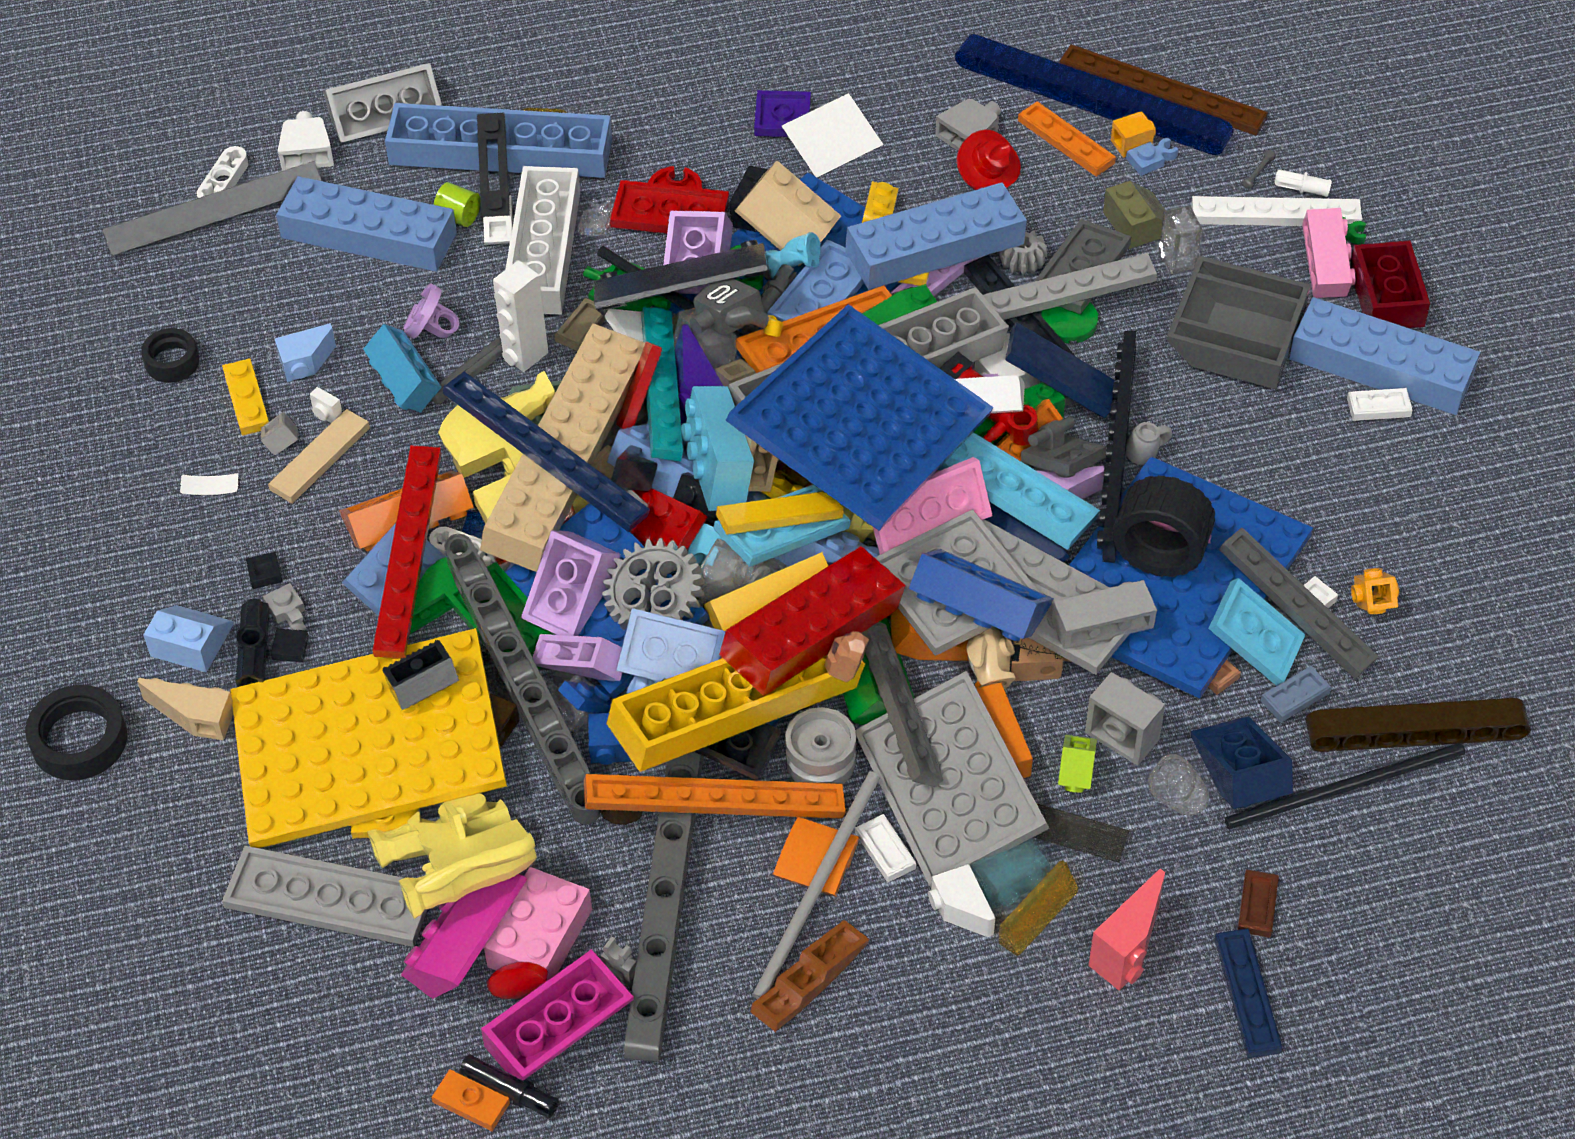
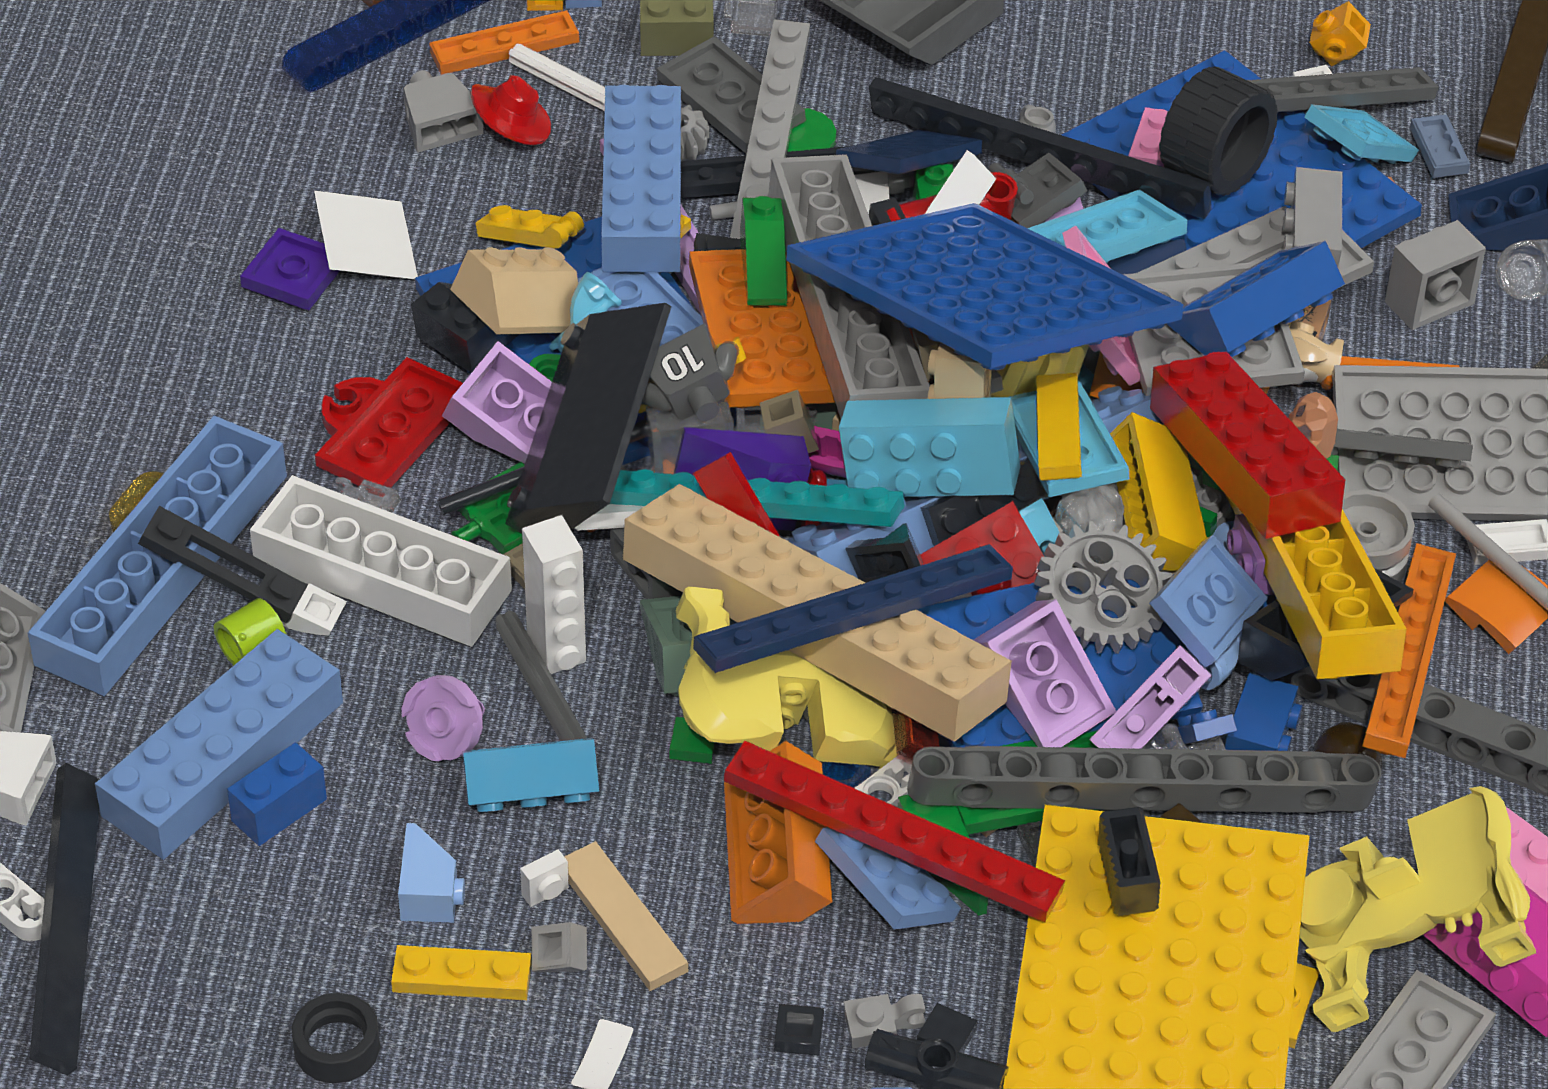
camera: 70 degrees left, 5 degrees down
lime slope [1058,735,1097,793] -> none
none -> blue brick [227,742,327,846]
none -> white axle [508,44,605,112]

